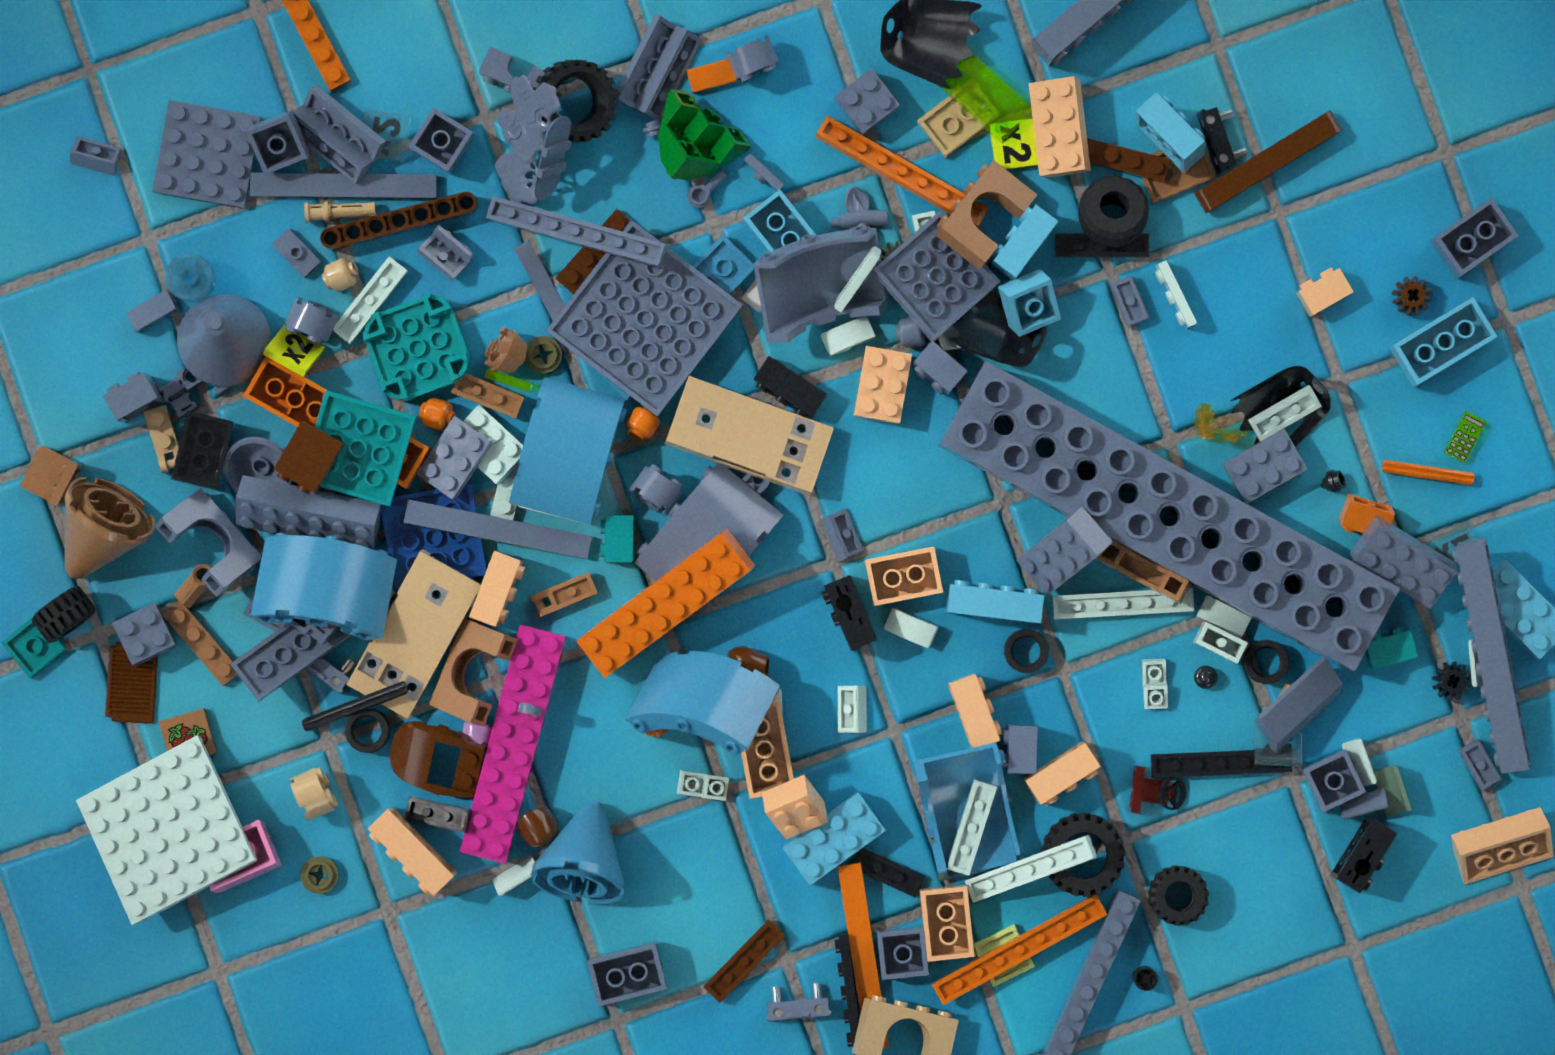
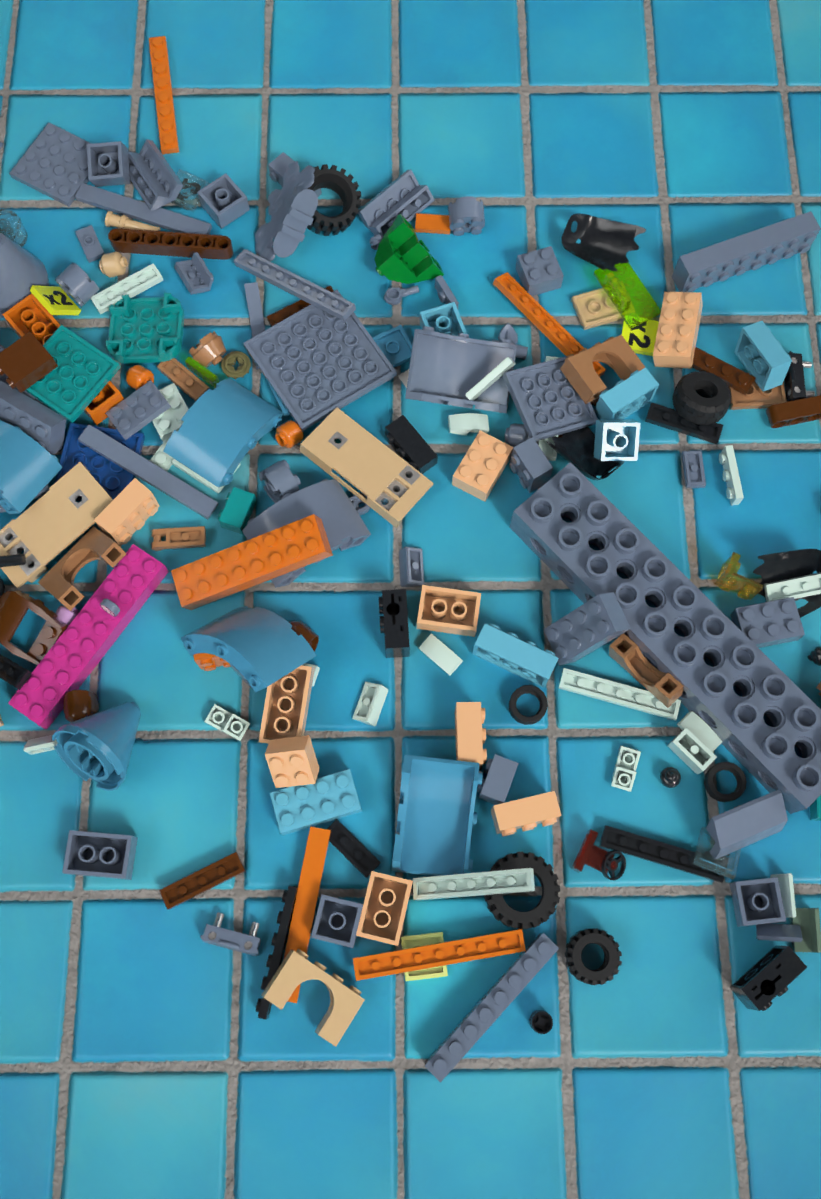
camera: 15 degrees right, 15 degrees down
light aqua plate [946,779,997,876] -> none

